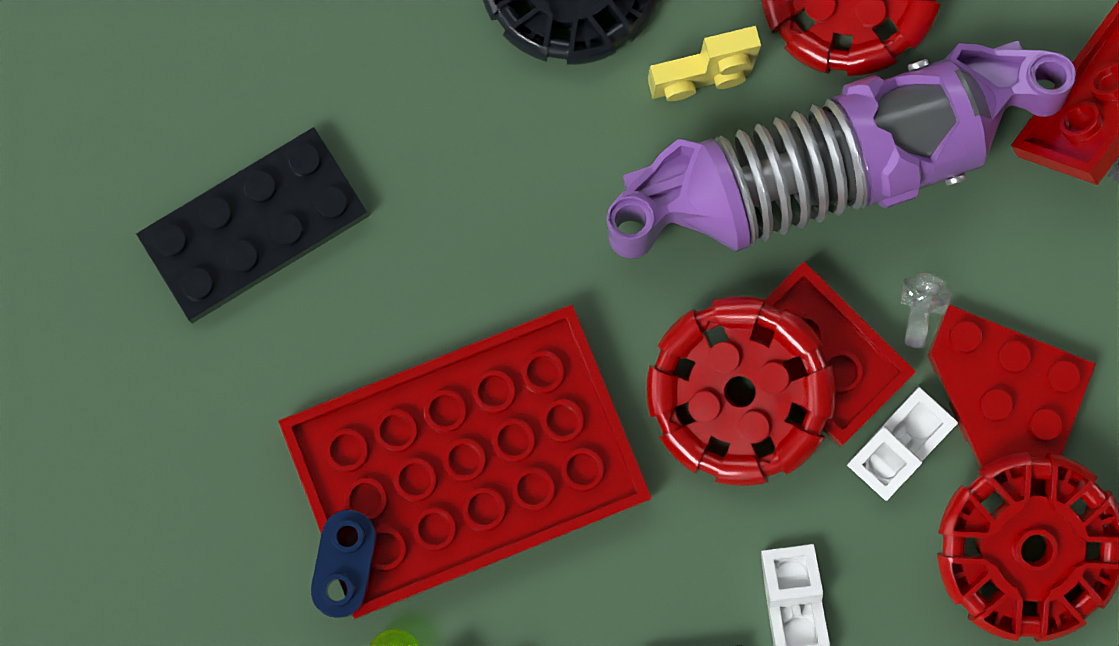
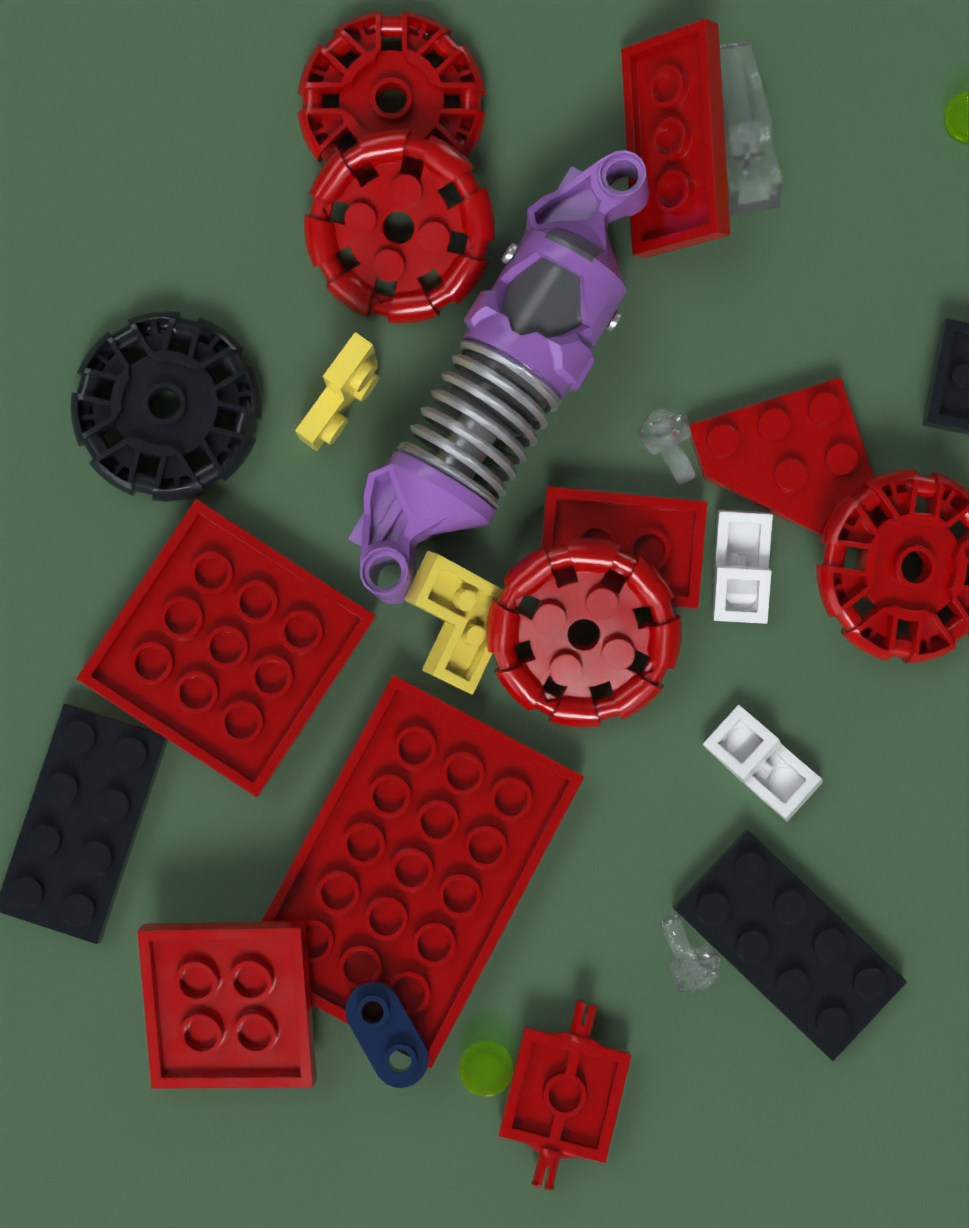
camera: 40 degrees left, 5 degrees up
none -> red plate [76,499,377,798]
none -> red plate [137,921,317,1089]
none -> light yellow plate [404,551,503,695]

